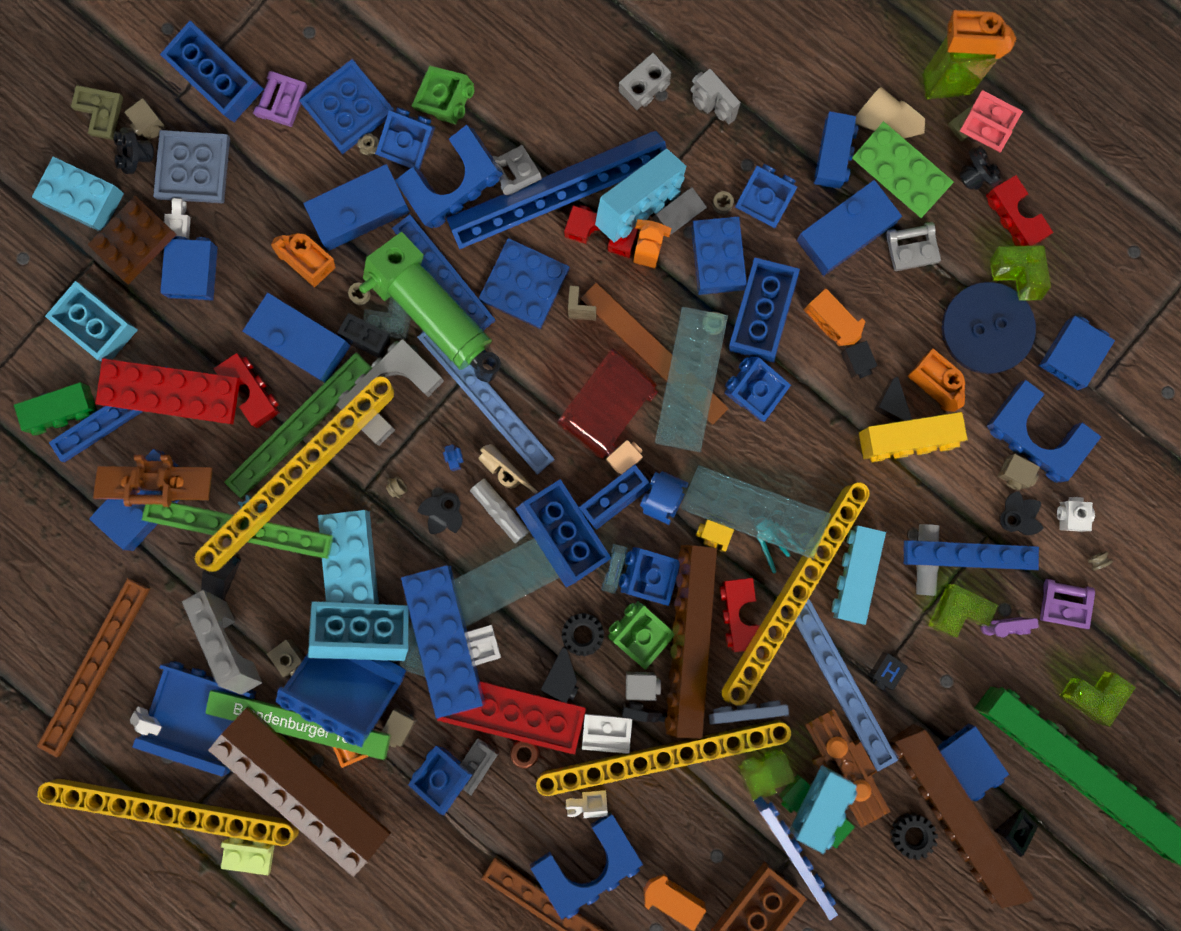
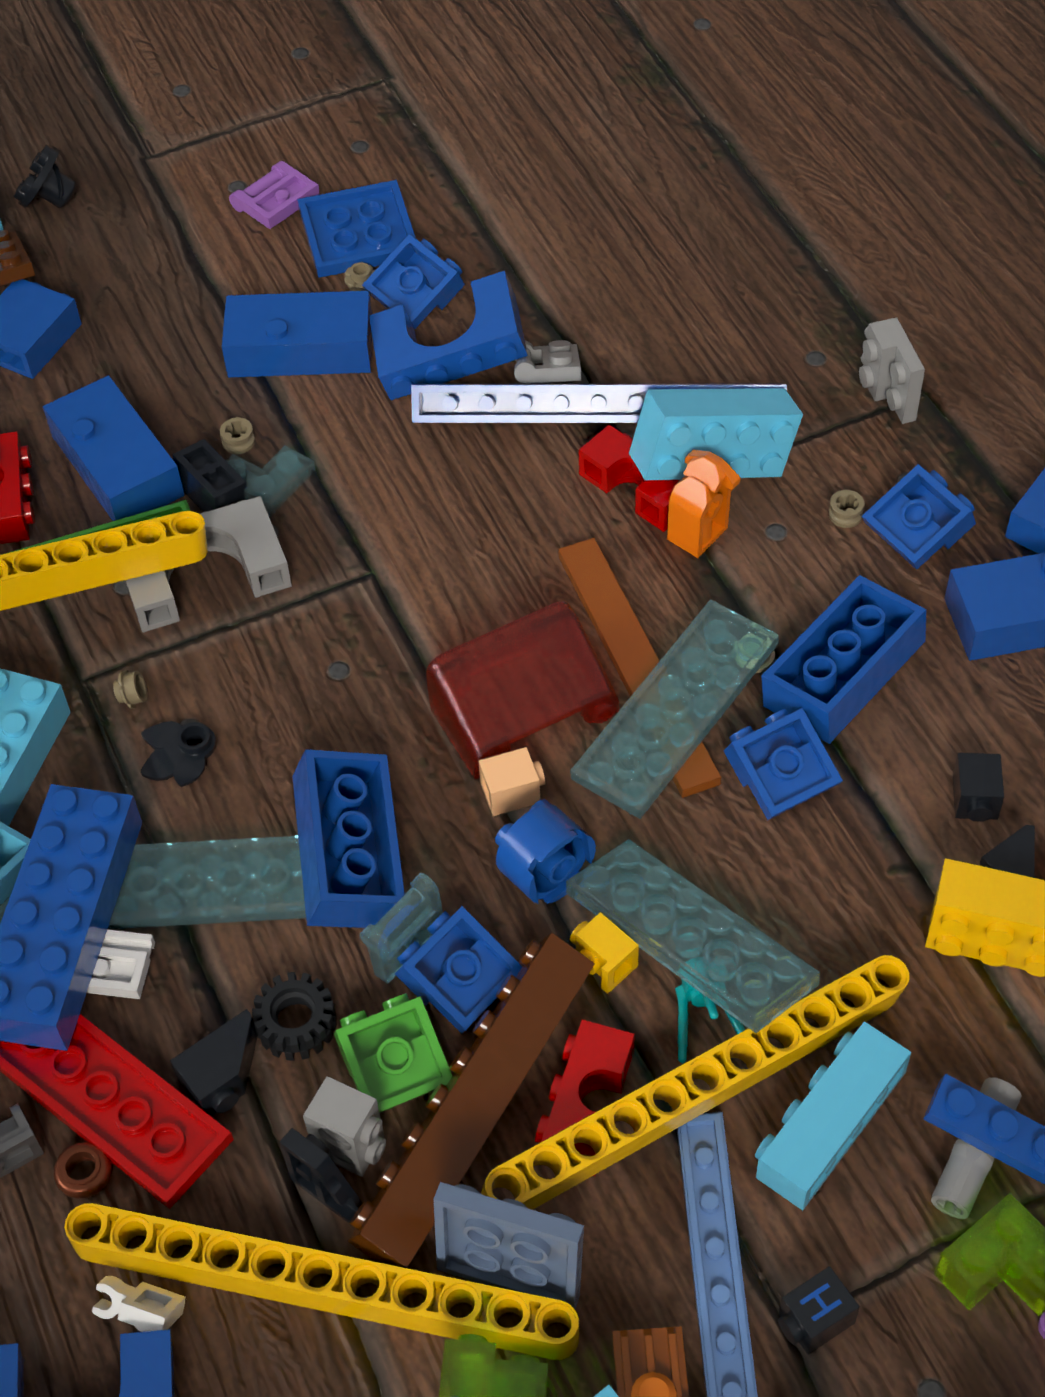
camera: 25 degrees right, 30 degrees down
olive plate [71,86,123,140] -> none
dark tan brick [125,98,166,140] -> none
sand blue plate [153,130,230,203] -> none
blue brick [160,21,264,122] -> none
white plate [164,198,190,240] -> none
orange piece [271,233,335,288] -> none
bright green piece [359,232,501,382] -> none
blue plate [392,214,496,331] -> none
bright green plate [412,66,474,124] -> none
medium blue tile [417,331,555,475] -> none
blue plate [443,445,464,471] -> none
light grey axle [470,478,530,544] -> none
blue plate [478,238,570,329] -> none
tan panel [479,444,537,494] -> none
dark tan panel [568,286,596,321] -> none
blue brick [579,465,651,530] -> none
white plate [582,714,632,754] -> none
light grey brick [619,53,671,110] -> none
flat silver hinge [652,187,707,235] -> none
blue brick [691,217,747,295] -> none
orange piece [804,289,865,346] -> none

